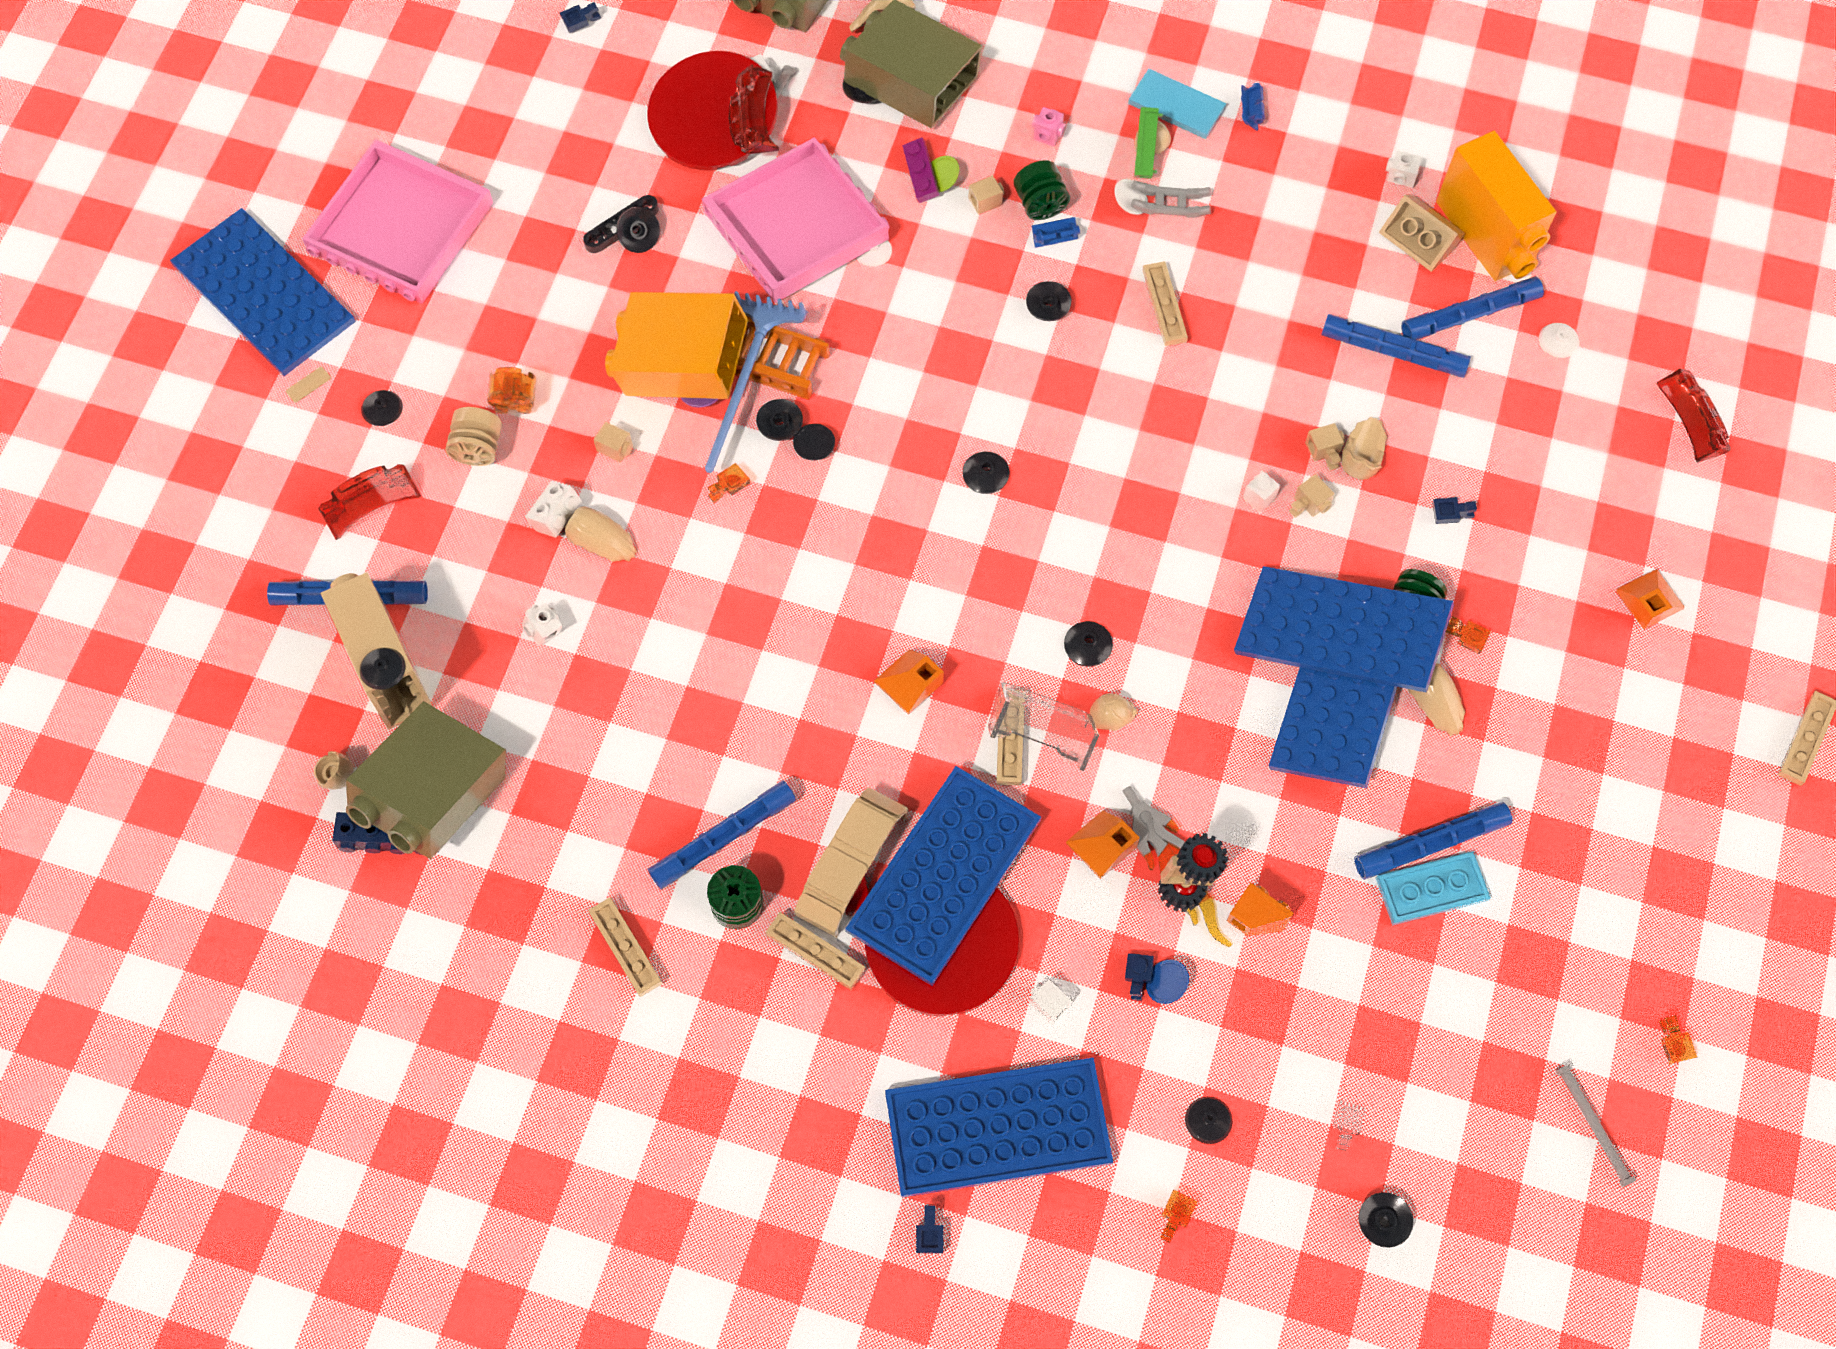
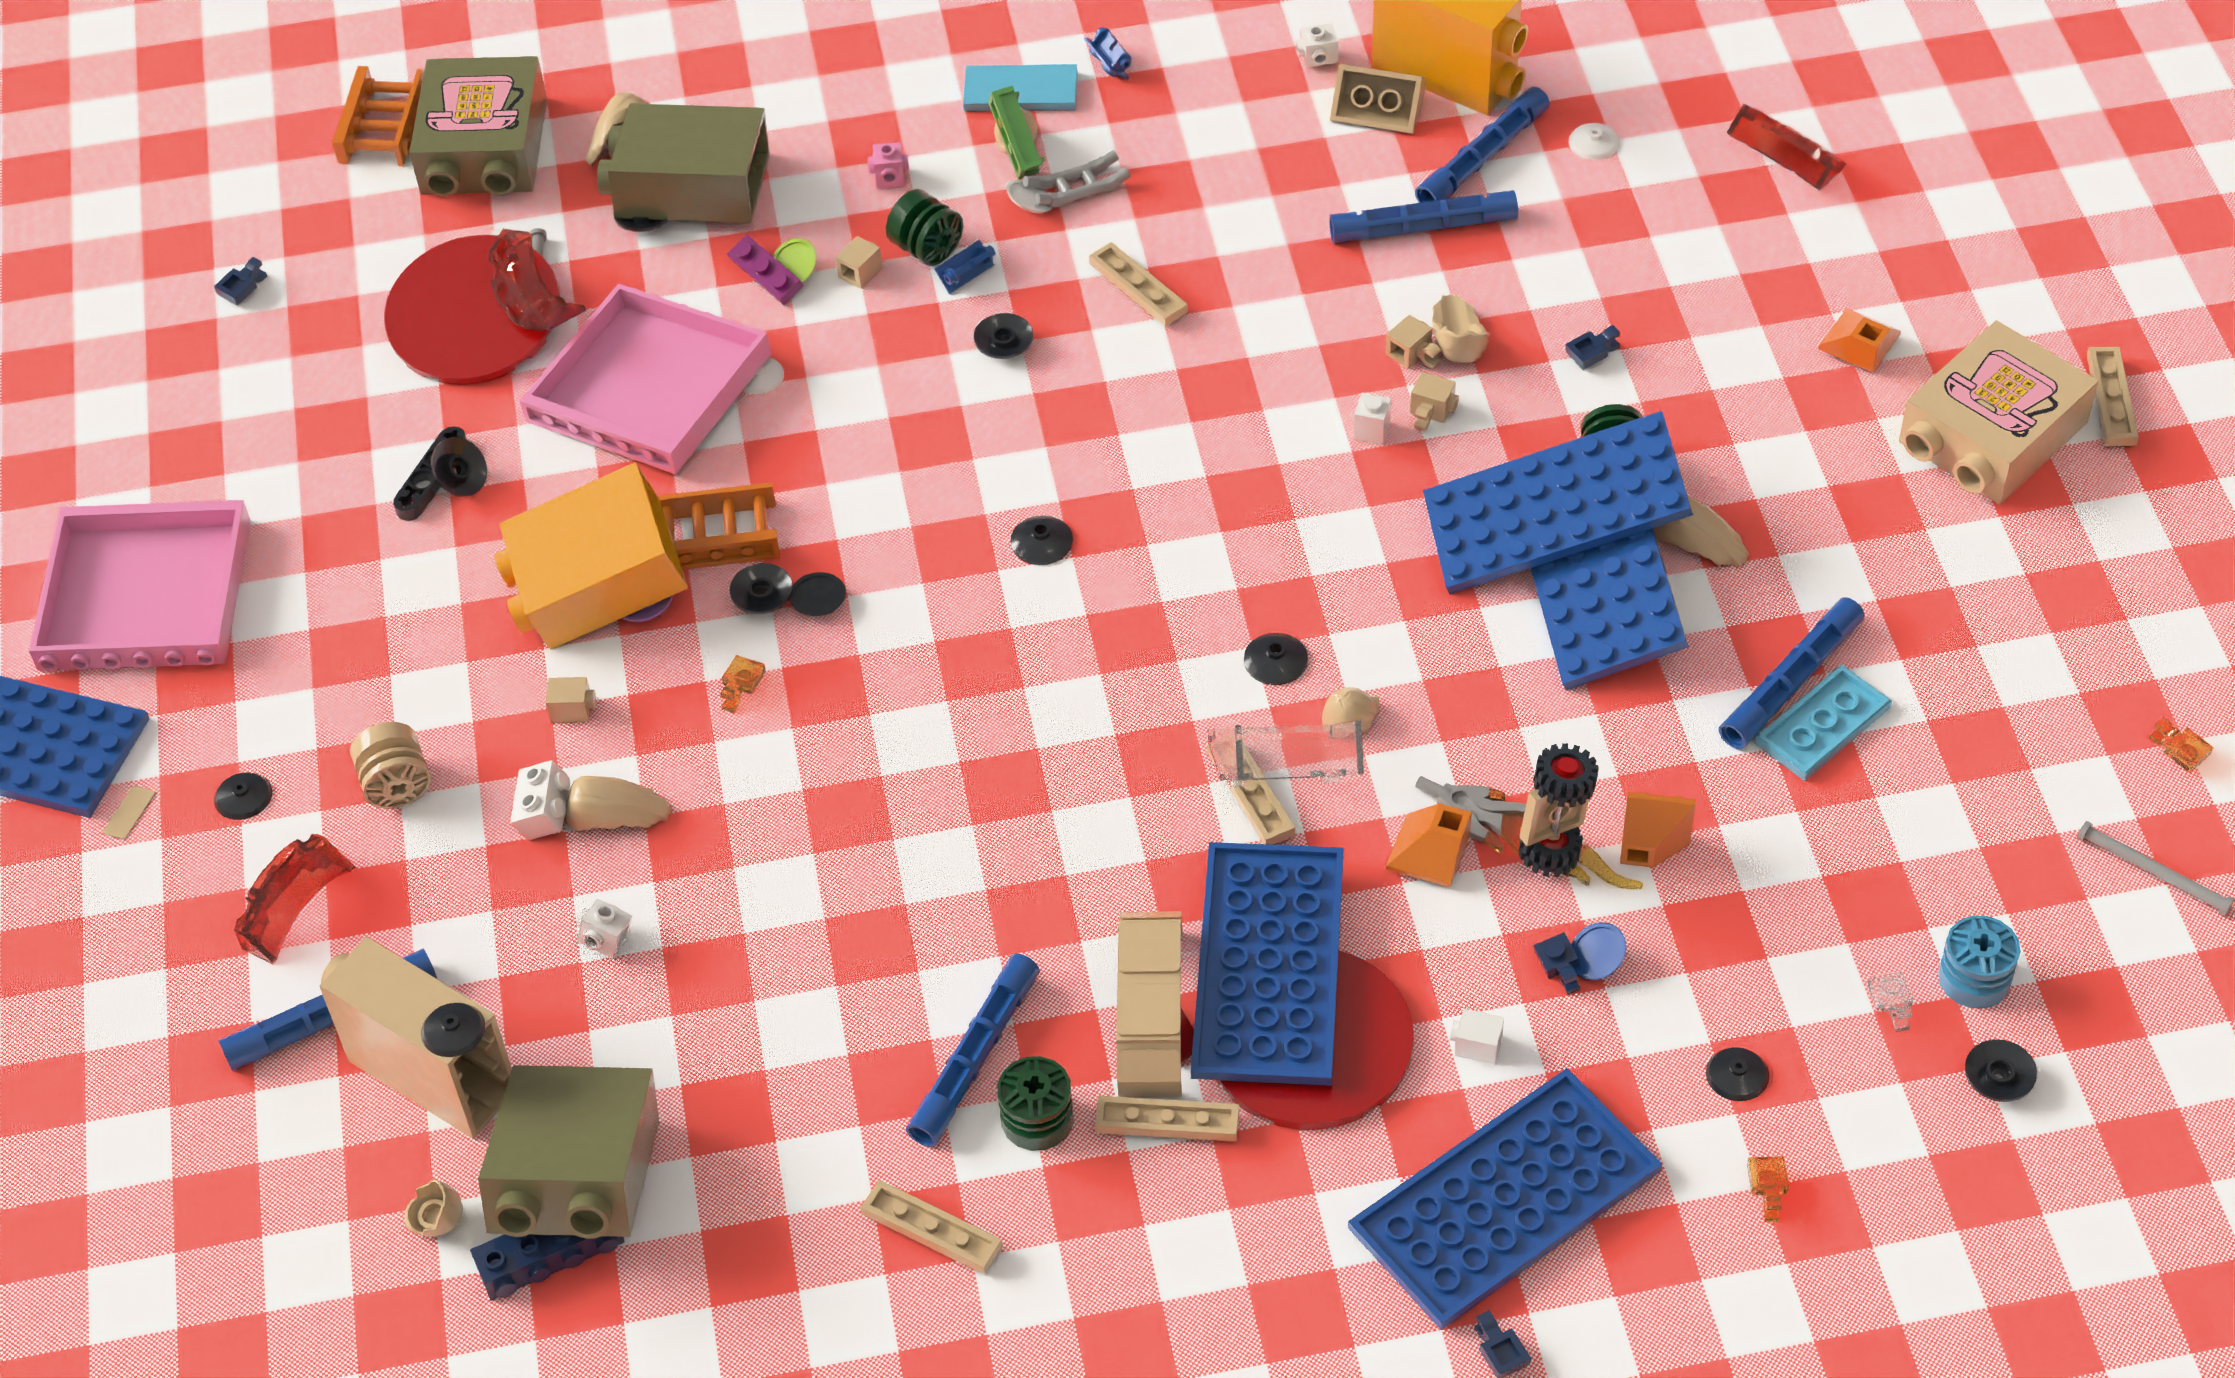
camera: 25 degrees left, 15 degrees down
clear orange brick [487,367,536,414] -> none
medium blue piece [705,291,808,473] -> none
orange slope [874,649,944,715] -> none
clear orange plate [1446,616,1491,654] -> none
none -> tan brick [1899,320,2099,505]
none -> dark azure wheel [1938,916,2021,1008]

